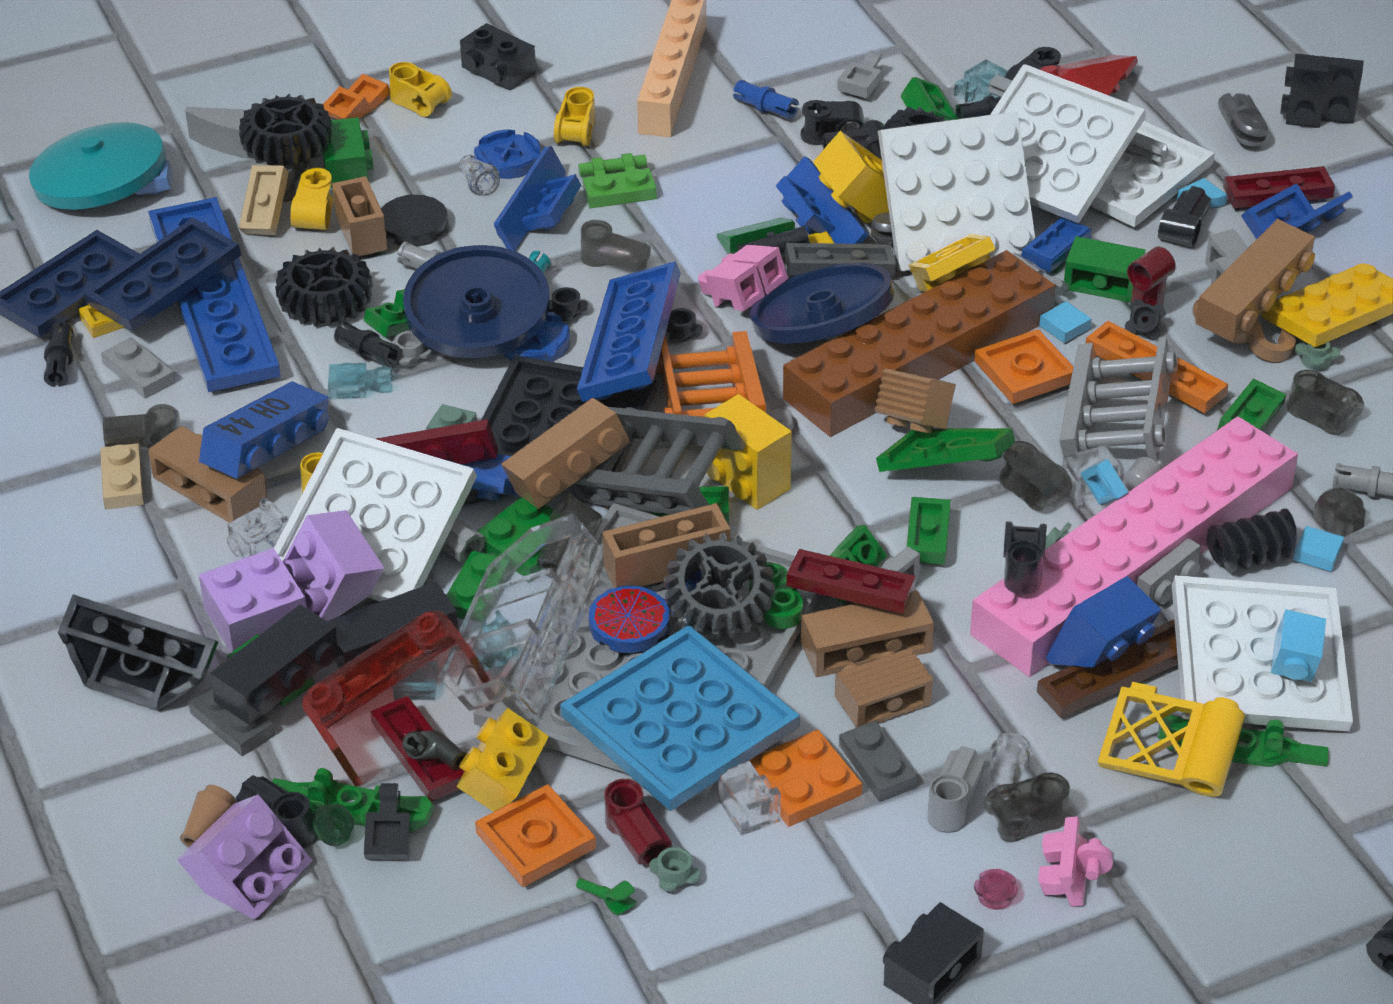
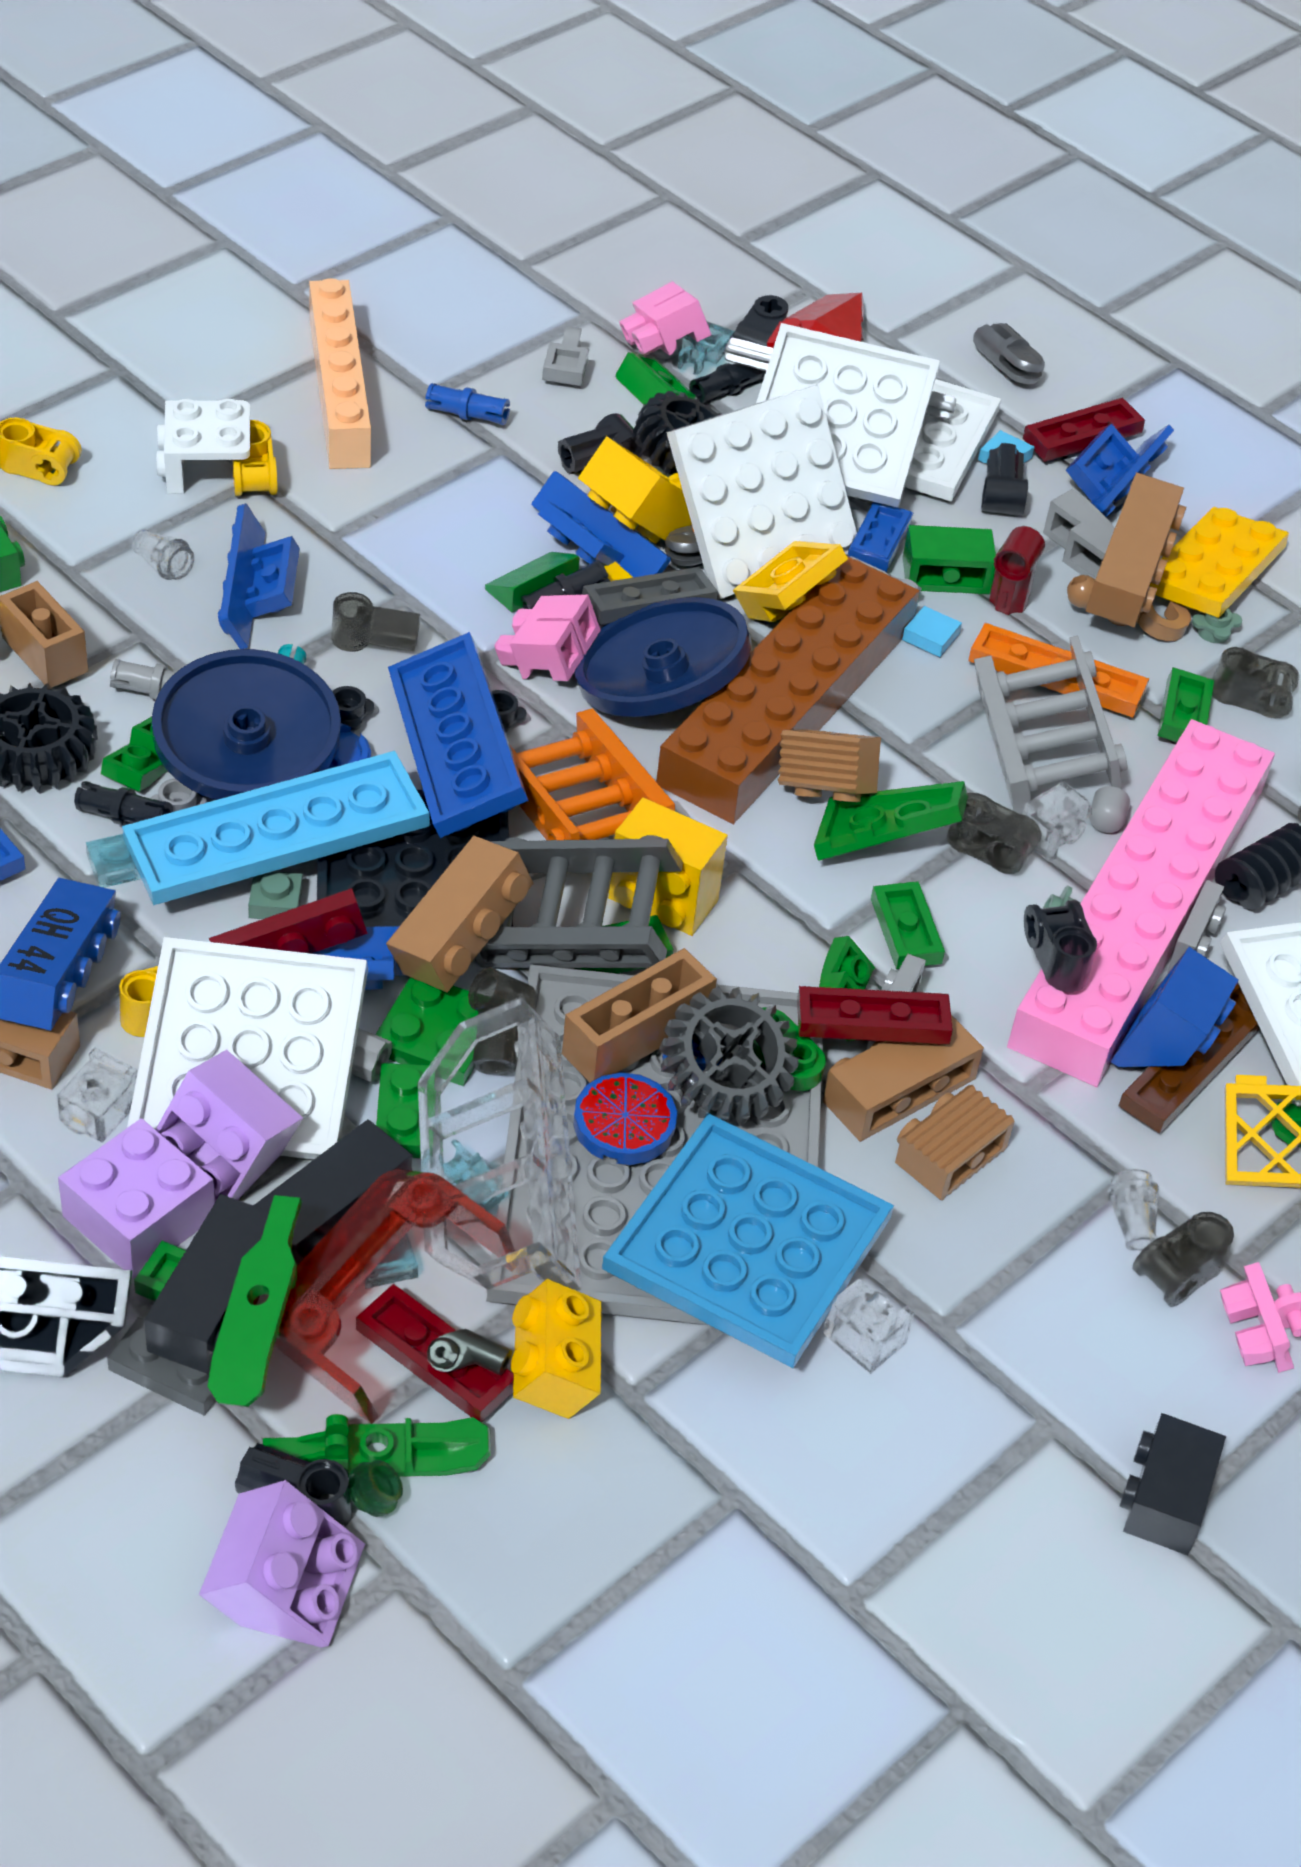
camera: 25 degrees left, 5 degrees up
medium nougat cone [180,785,236,848] -> none
black plate [364,783,411,860] -> none
black tile [381,194,448,246] -> none
black brick [460,23,536,91] -> none
blue tile [474,129,542,179] -> none
orange plate [475,784,596,887] -> none
green hand [576,878,637,915] -> none
bright green plate [578,153,657,209] -> none
dark red piece [604,779,672,867] -> none
sand green plate [649,847,700,892] -> none
orange plate [745,729,862,827] -> none
black piece [800,100,865,145] -> none
dark grey plate [839,721,917,802] -> none
light grey piece [927,746,985,832] -> none
orange plate [974,329,1074,404] -> none
clear pink plate [974,869,1018,910] -> none
medium azure tile [1081,459,1128,506] -> none
black plate [1125,299,1166,340] -> none
black plate [1280,54,1364,128] -> none
none -> medium azure plate [122,751,430,906]
none -> white bracket [157,399,250,494]
none -> green piece [207,1195,302,1407]
none -> bright pink hips [619,281,712,356]

